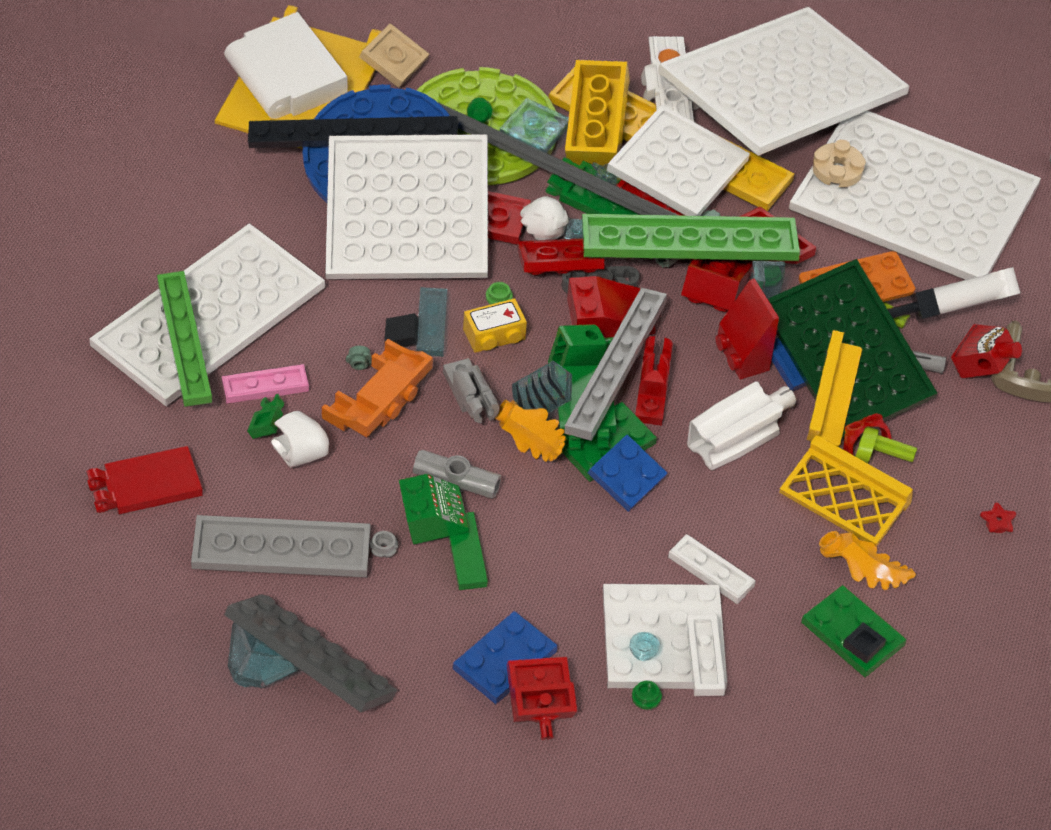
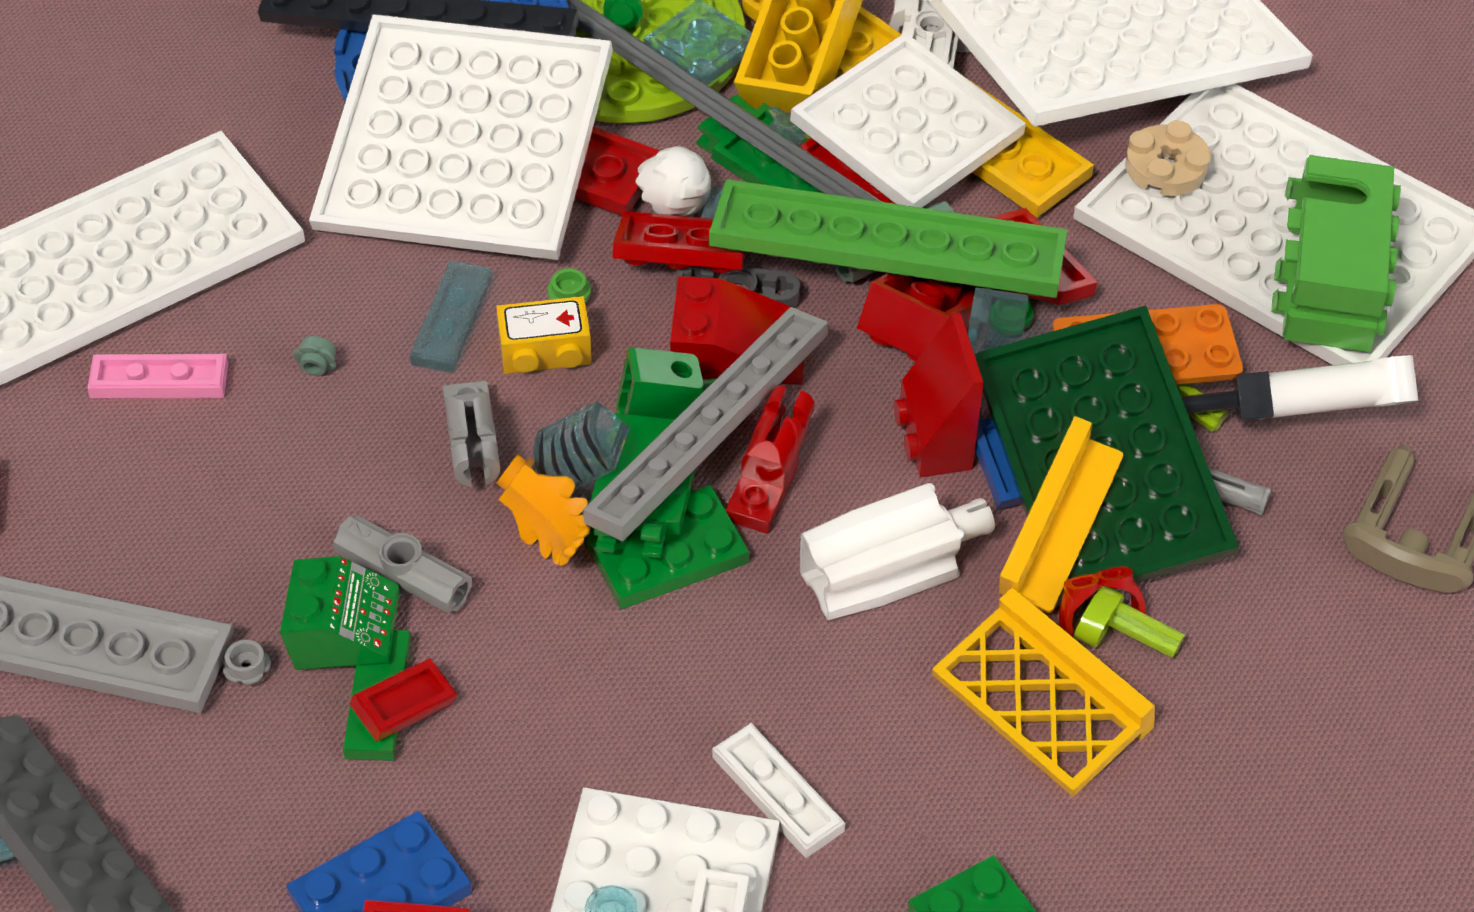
camera: 15 degrees right, 0 degrees up
bright green plate [157,271,212,407] -> none
green plate [247,394,284,439] -> none
white piece [271,411,329,468] -> none
orange bracket [322,339,433,438] -> none
black piece [384,313,419,346] -> none
blue plate [588,435,667,512] -> none
light orange plant [819,531,916,590] -> none
red torso [951,324,1022,378] -> none
red plate [980,502,1016,533] -> none
none -> red tile [349,658,458,742]
none -> bright green piece [1271,155,1401,353]

